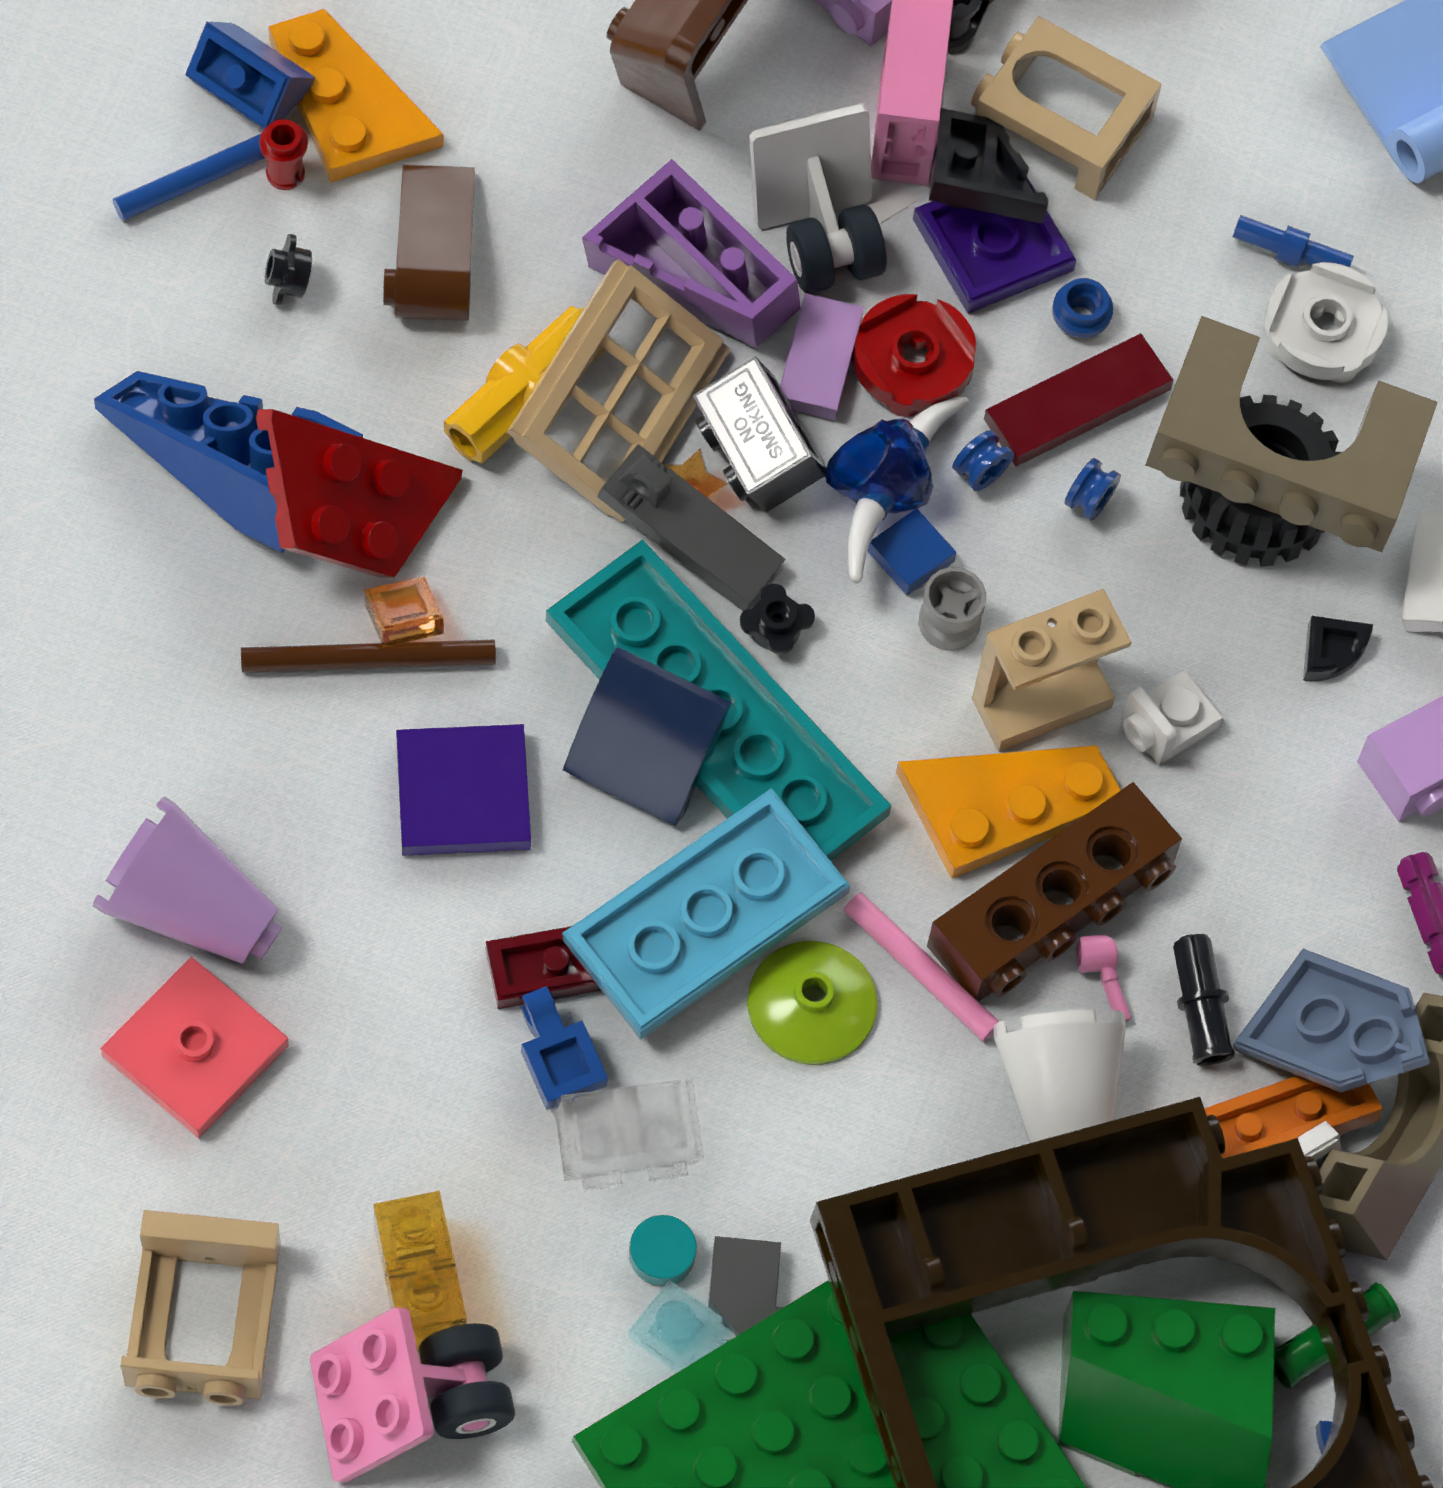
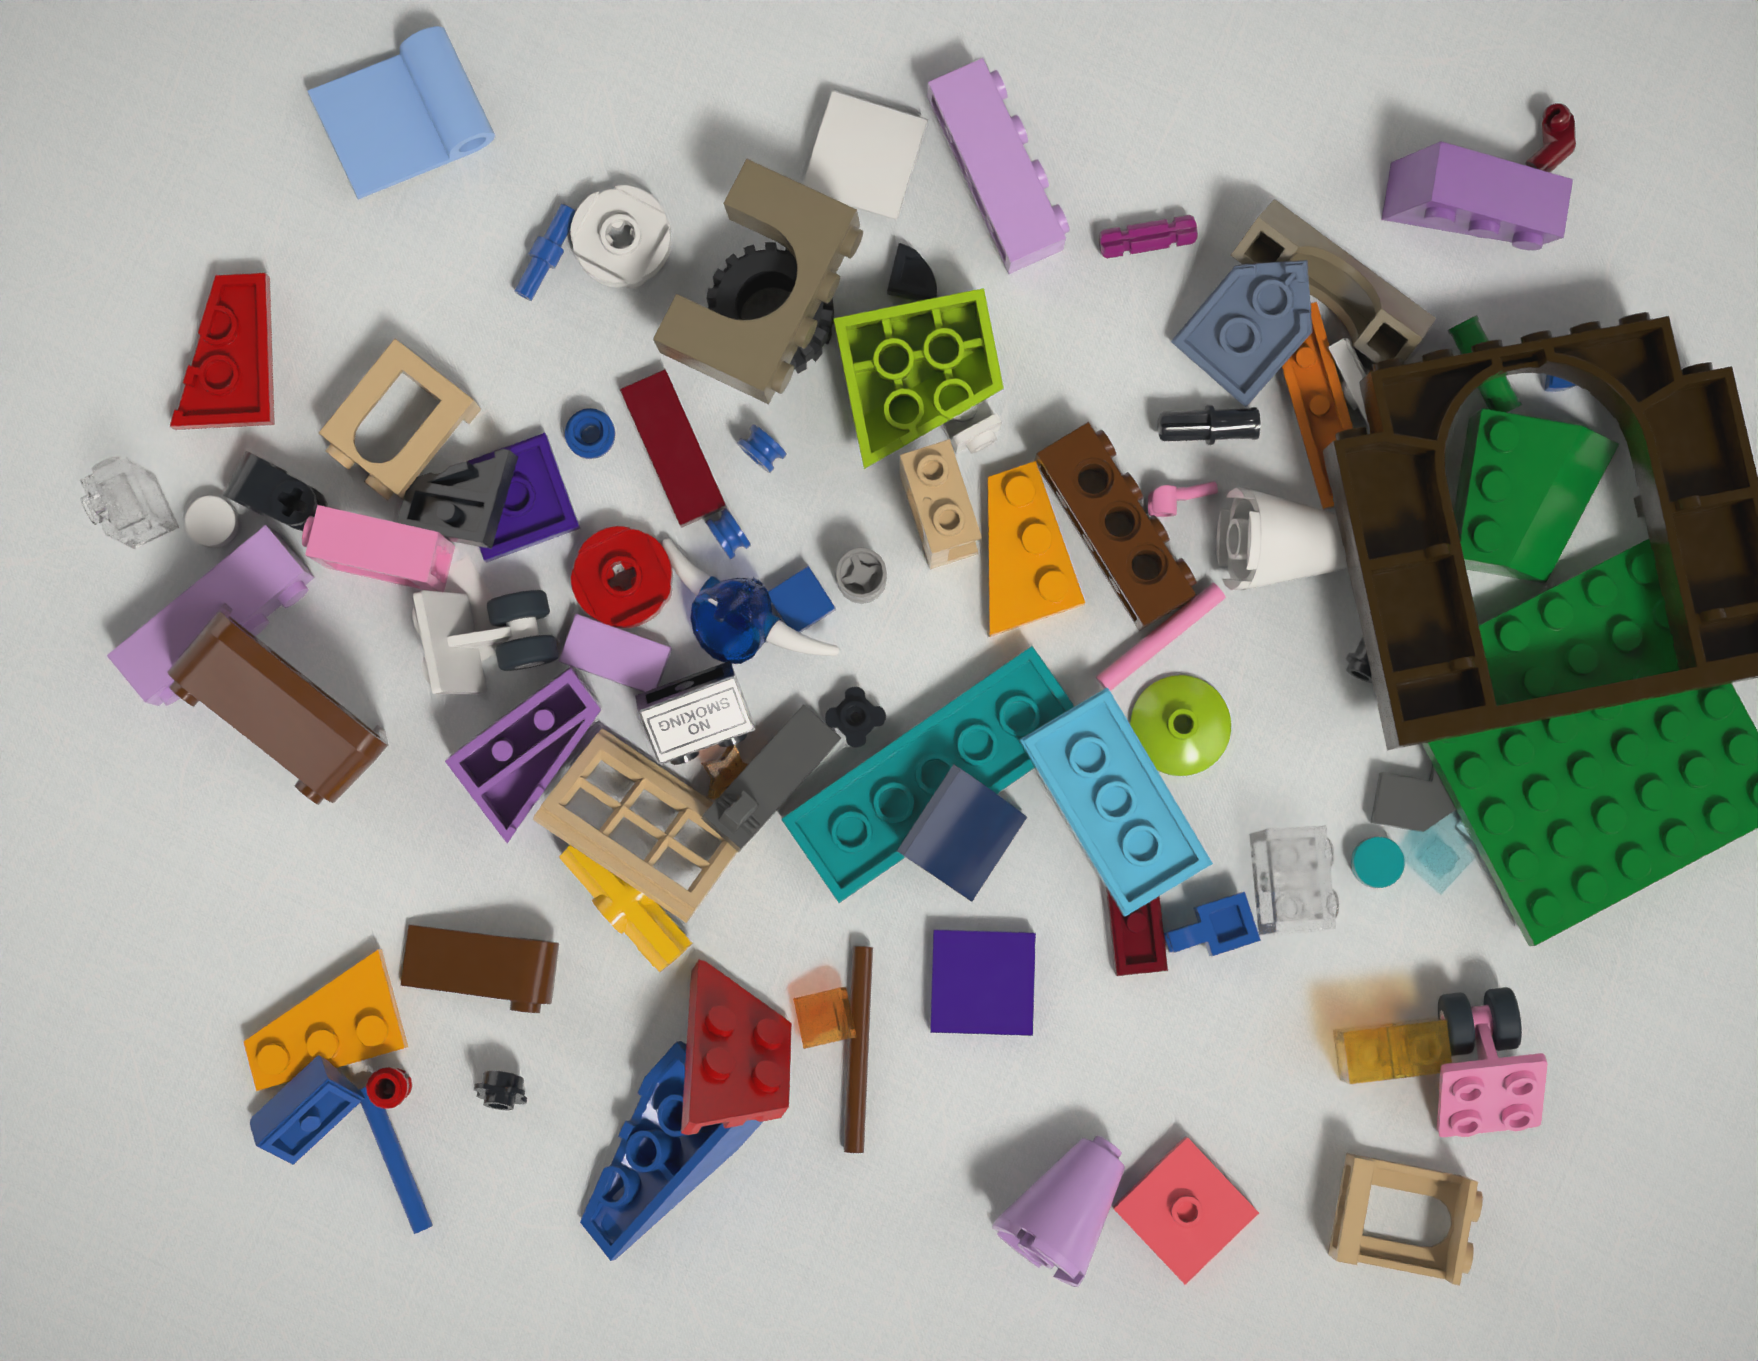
camera: 75 degrees left, 20 degrees up
none -> lime wedge [834,288,1004,469]

